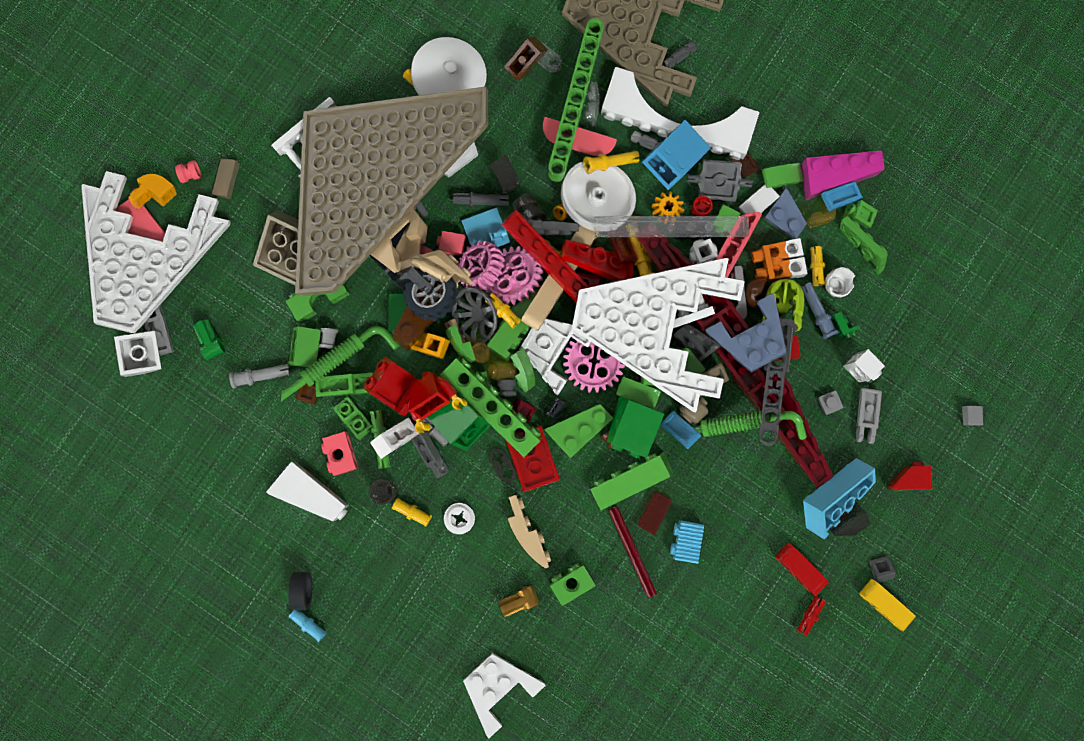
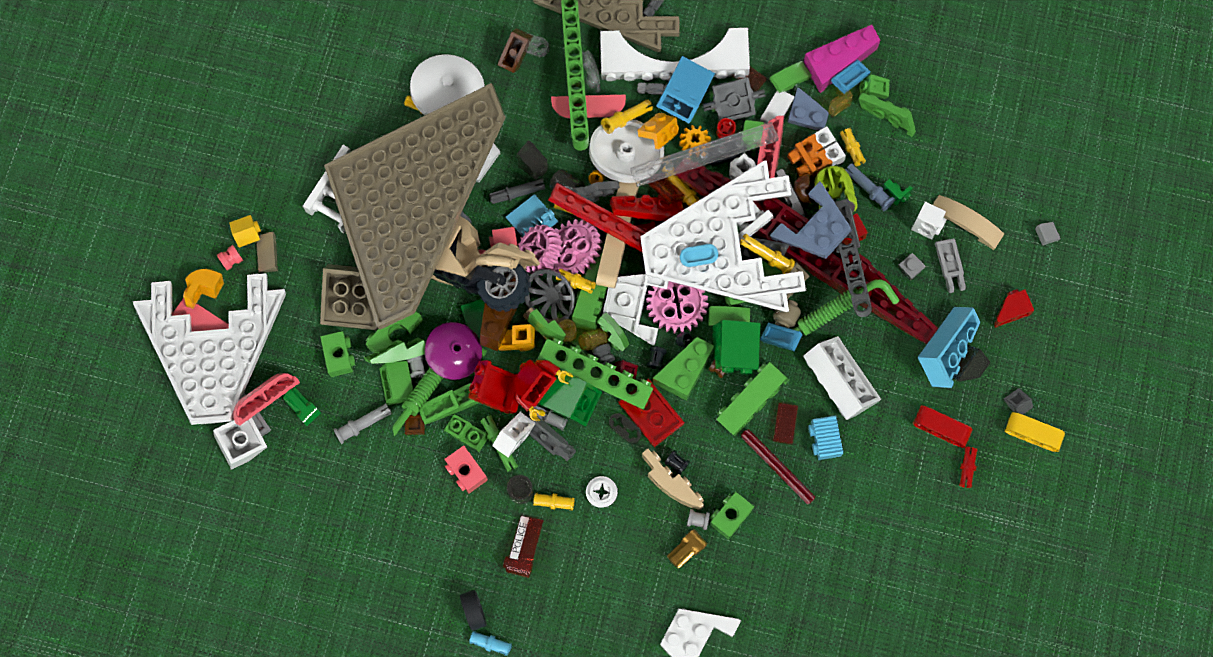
camera: 15 degrees left, 10 degrees down
white slope [267,462,349,521] -> none
white hair [825,267,855,298] -> none
none -> yellow brick [229,215,261,247]
none -> coral brick [233,373,300,425]
none -> bright green brick [320,331,355,377]
none -> slope [364,338,426,364]
none -> magenta dish [425,322,482,380]
none -> clear red door [503,515,544,578]
none -> light orange bracket [638,113,679,150]
none -> black bush [664,450,690,475]
none -> black hinge [676,332,692,348]
none -> medium azure tile [680,244,718,267]
none -> light grey bush [687,509,710,530]
none -> yellow pin [739,234,795,274]
none -> white slope [803,336,881,420]
none -> tan slope [933,195,1004,250]

